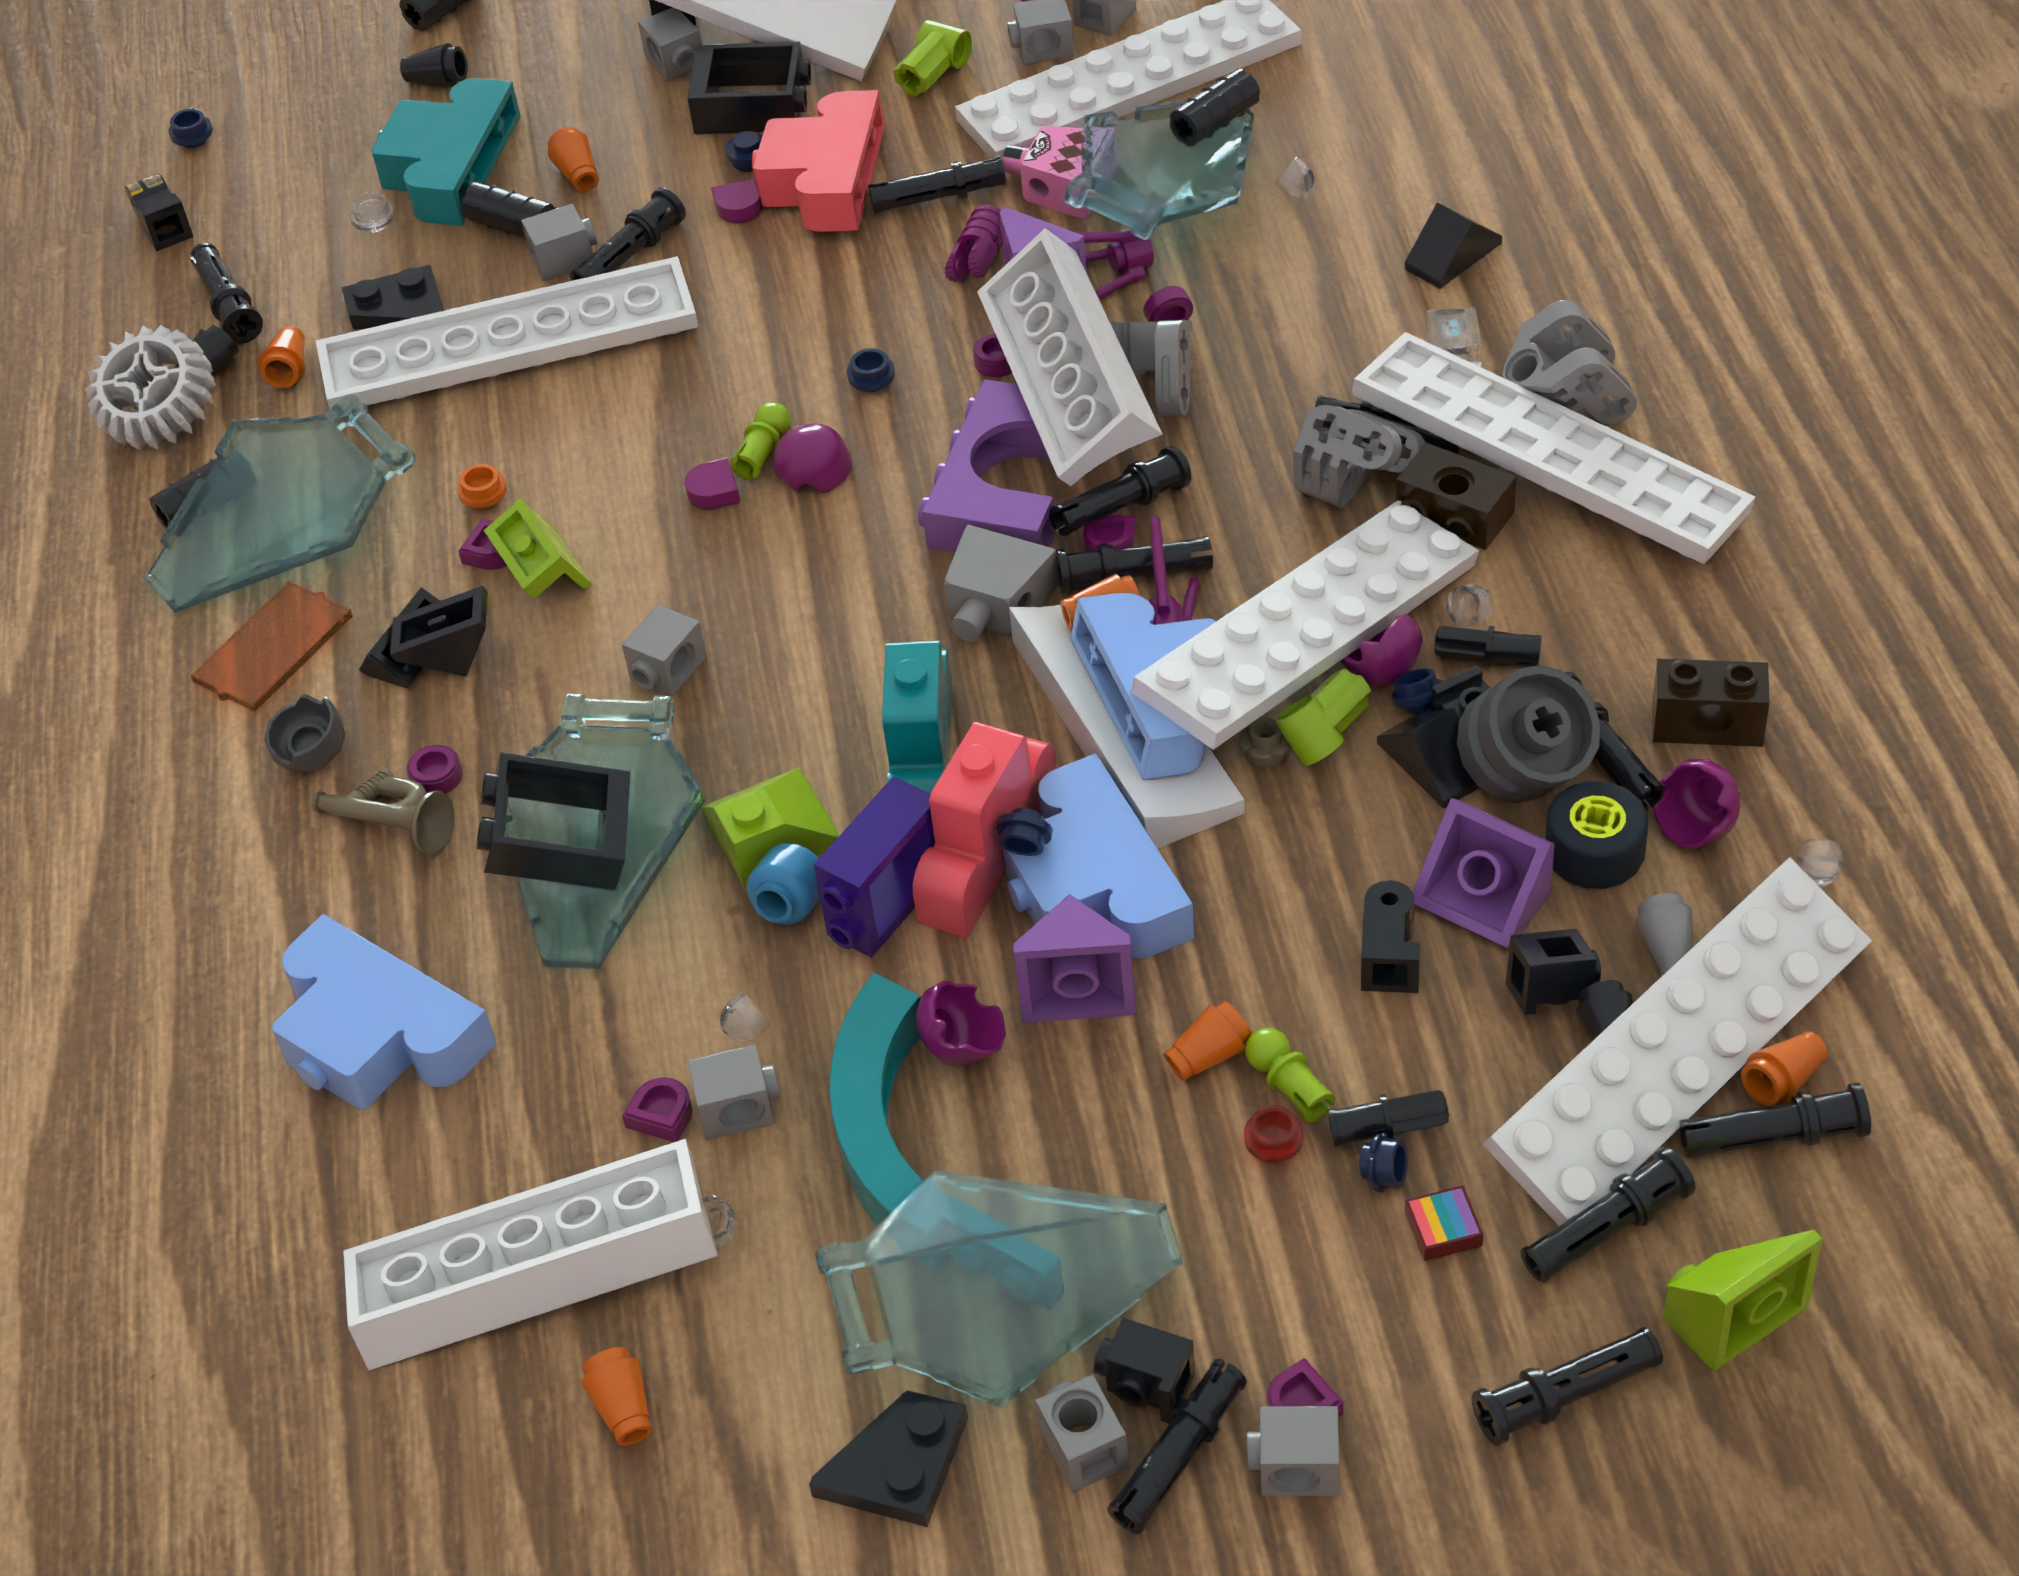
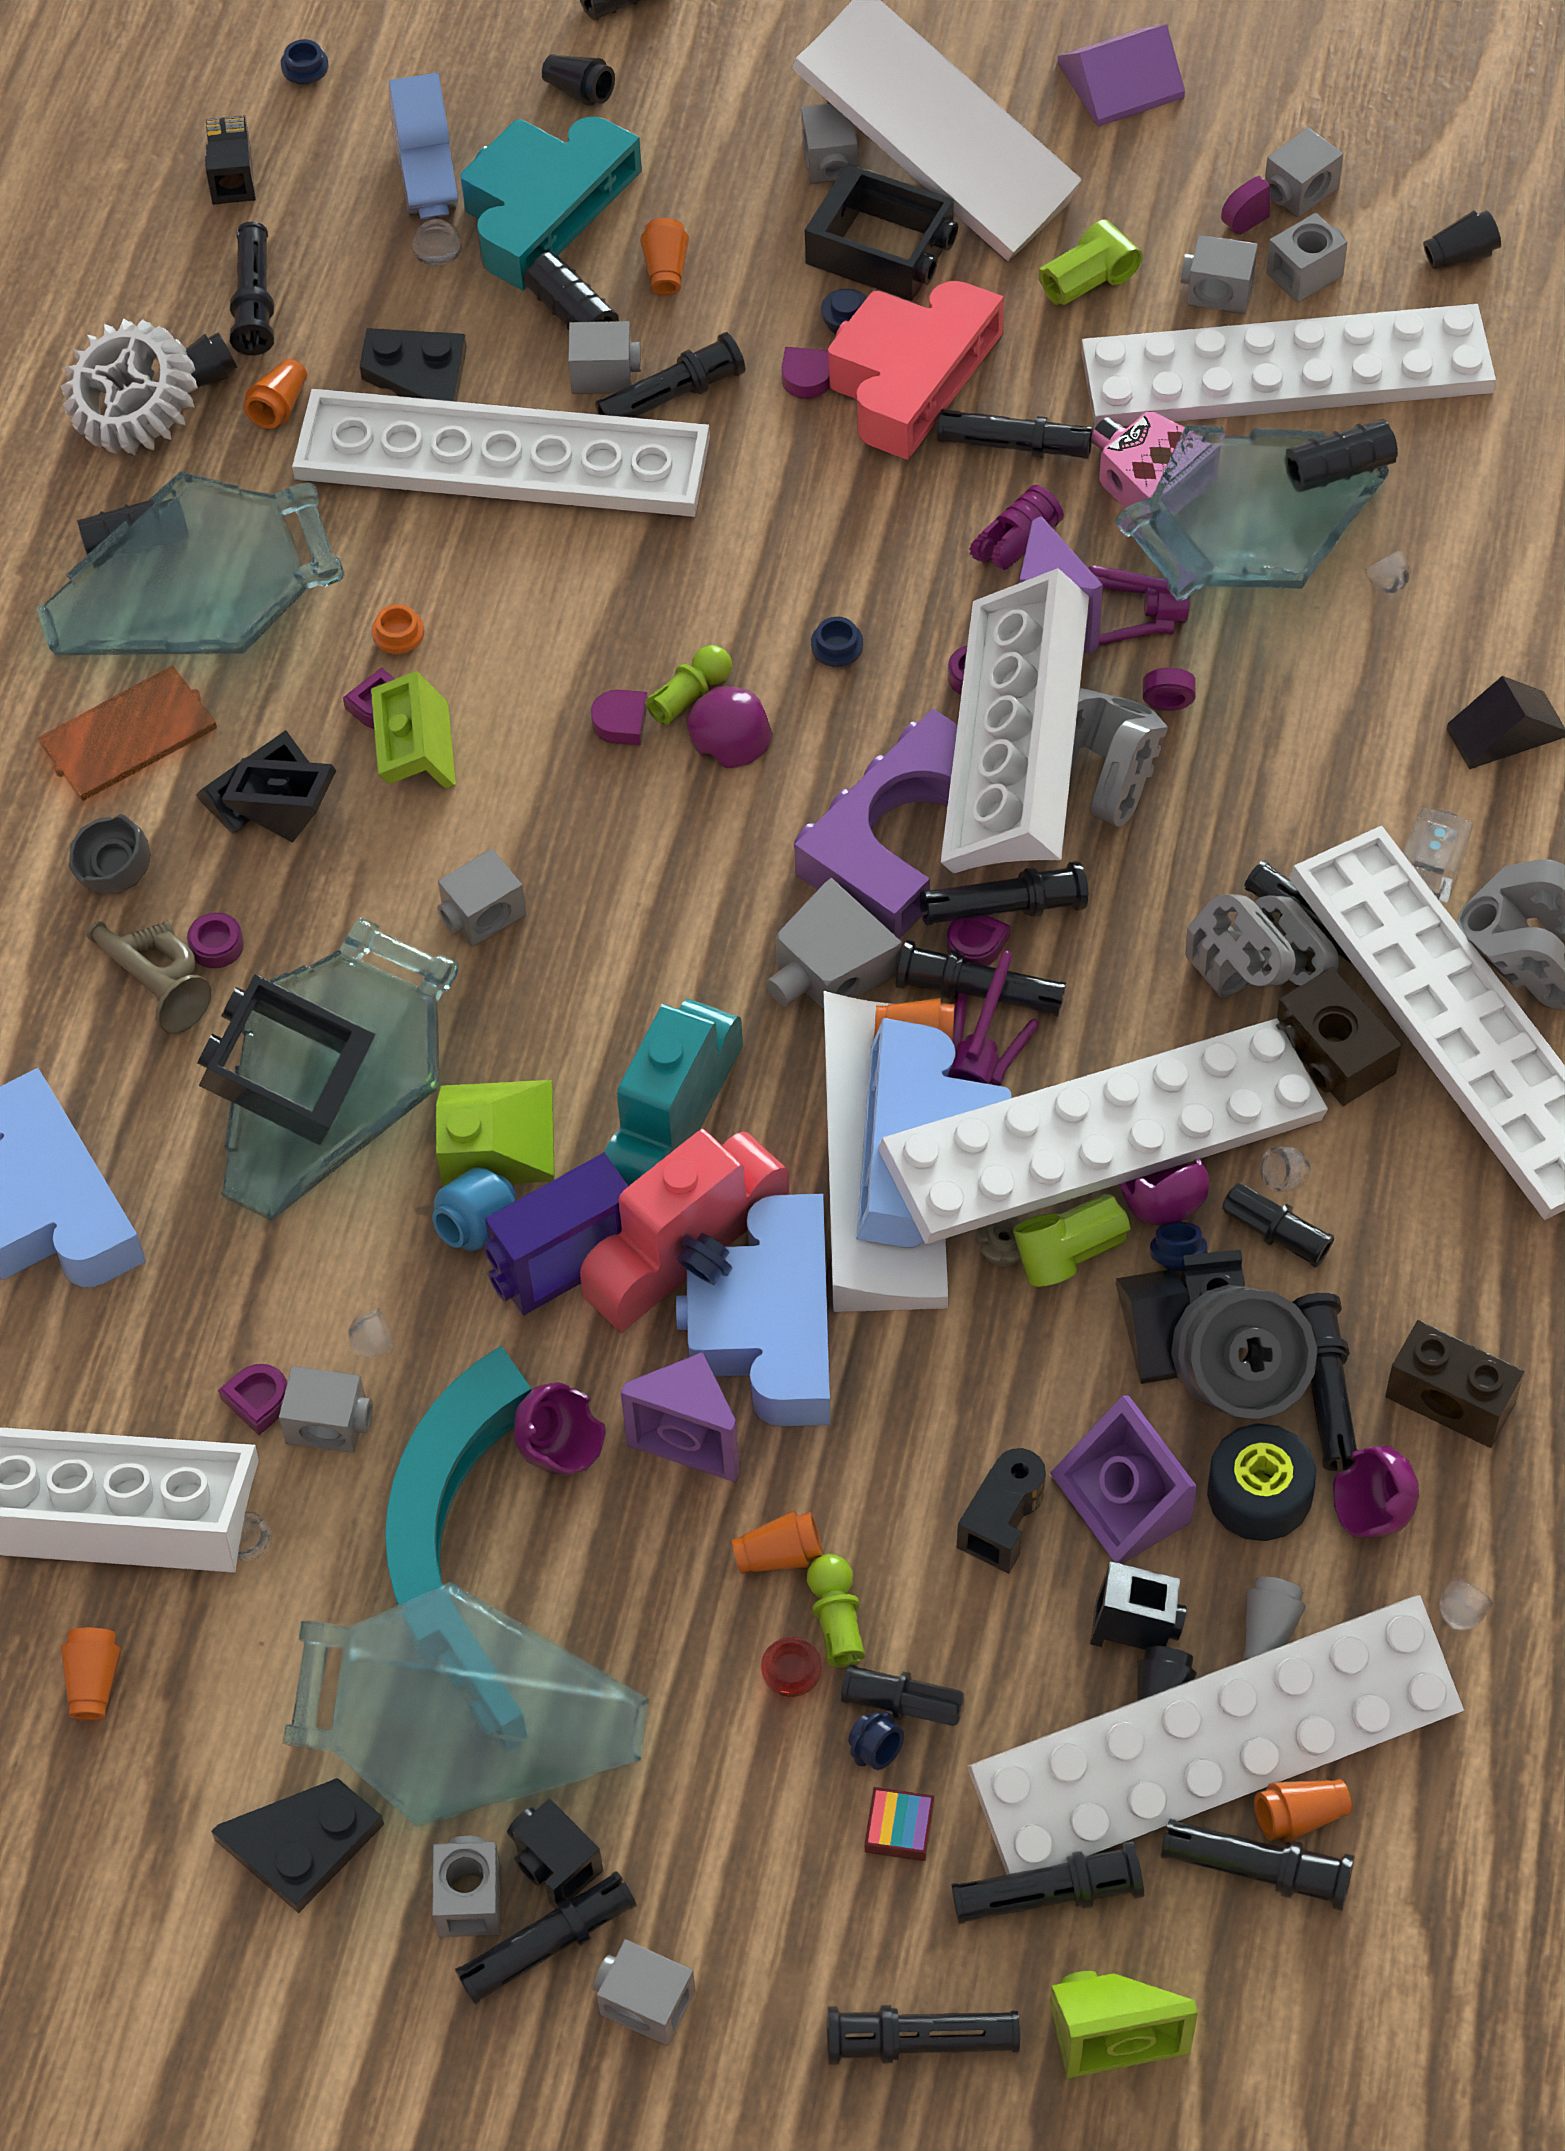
camera: 20 degrees right, 10 degrees up
magenta tile [1267,1358,1343,1417] -> none
none -> light blue brick [389,72,458,219]

